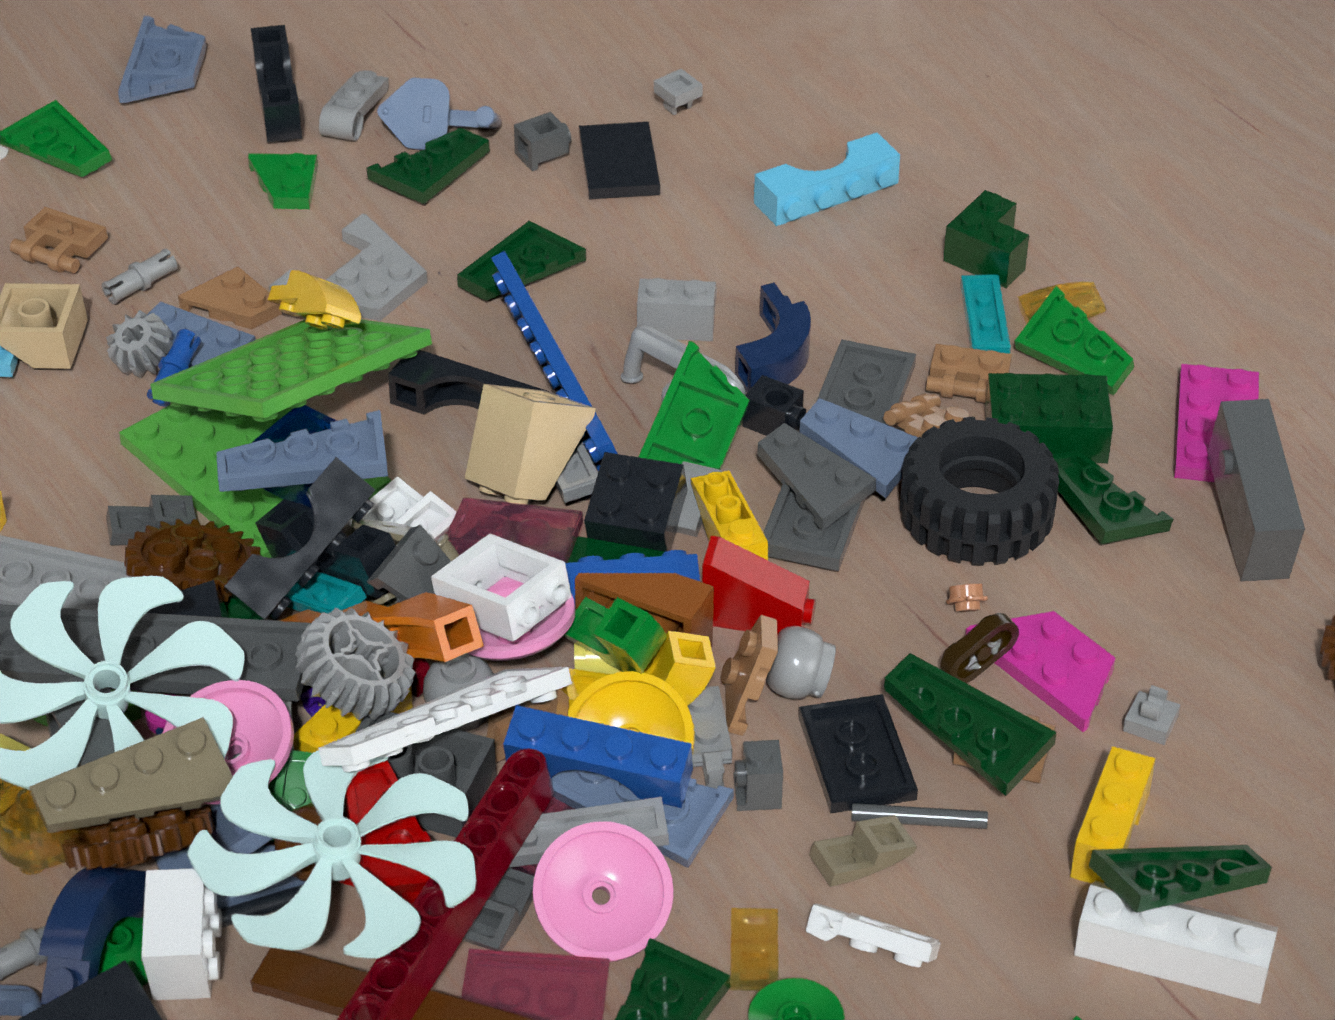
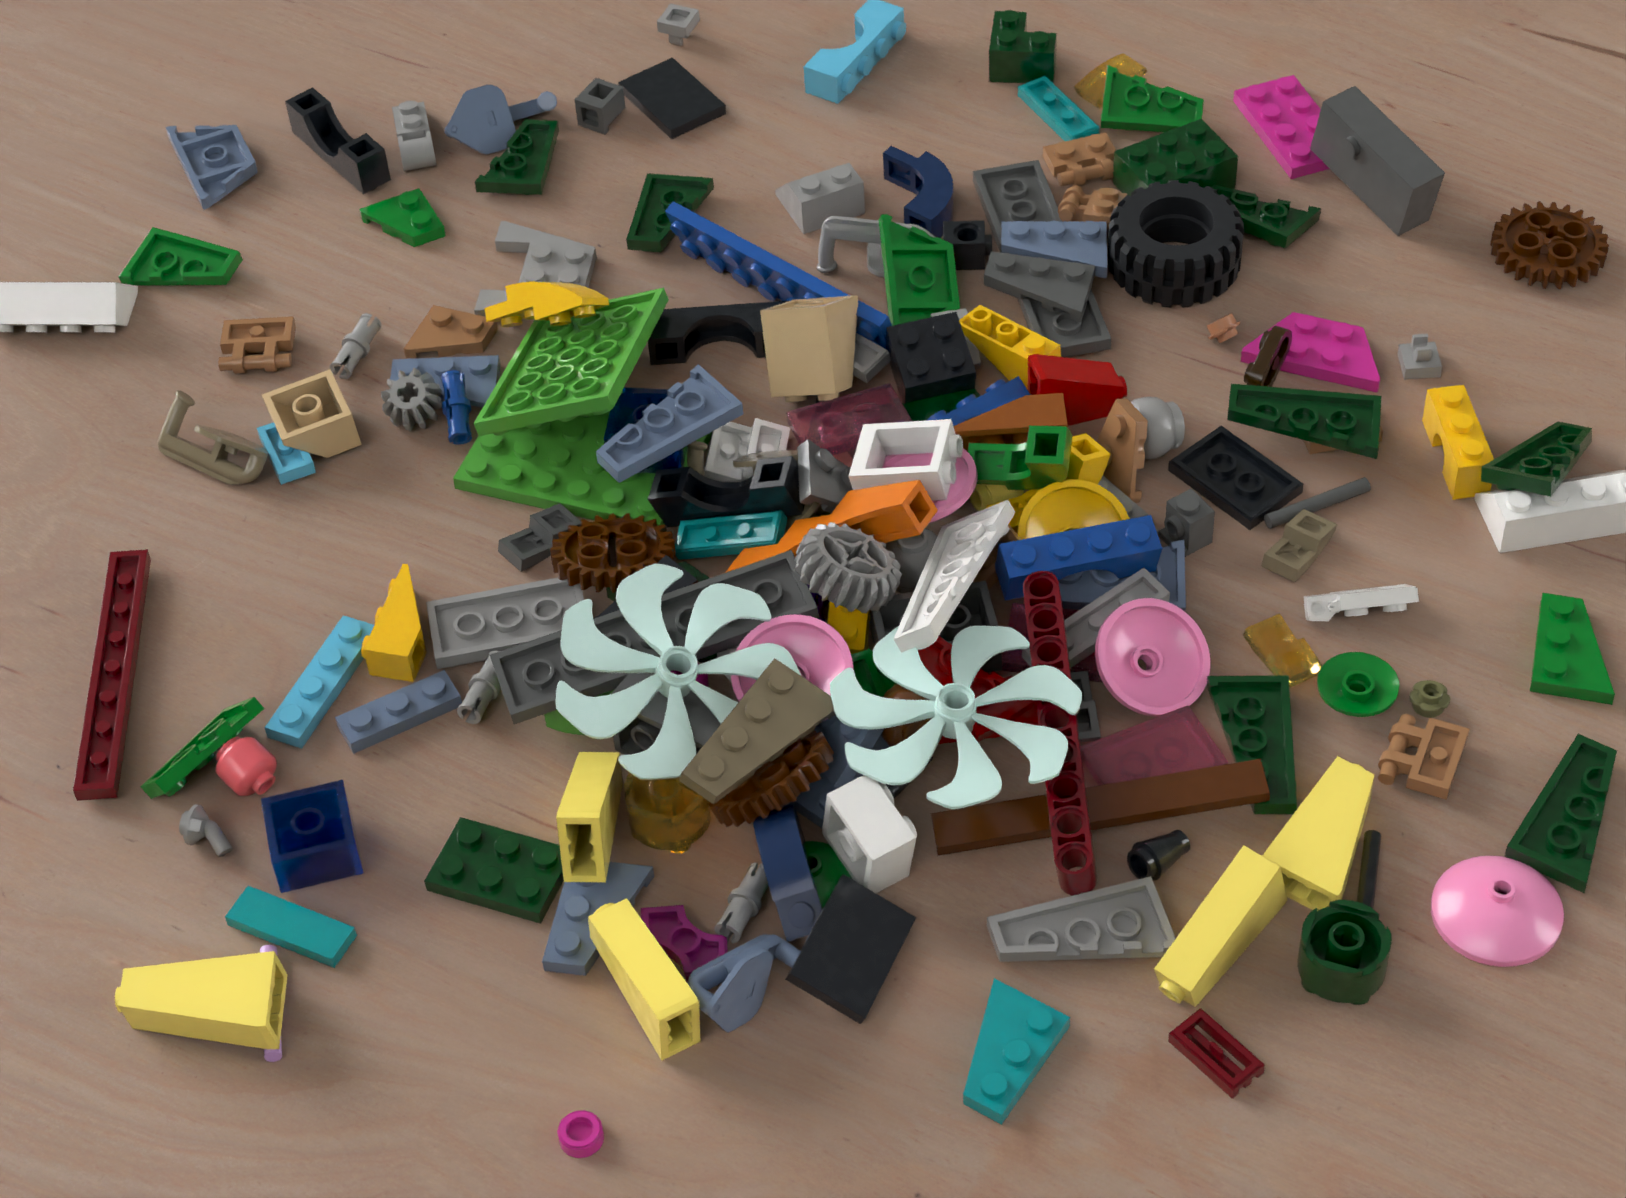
camera: 25 degrees left, 5 degrees up
black arch [223,457,375,620] -> none

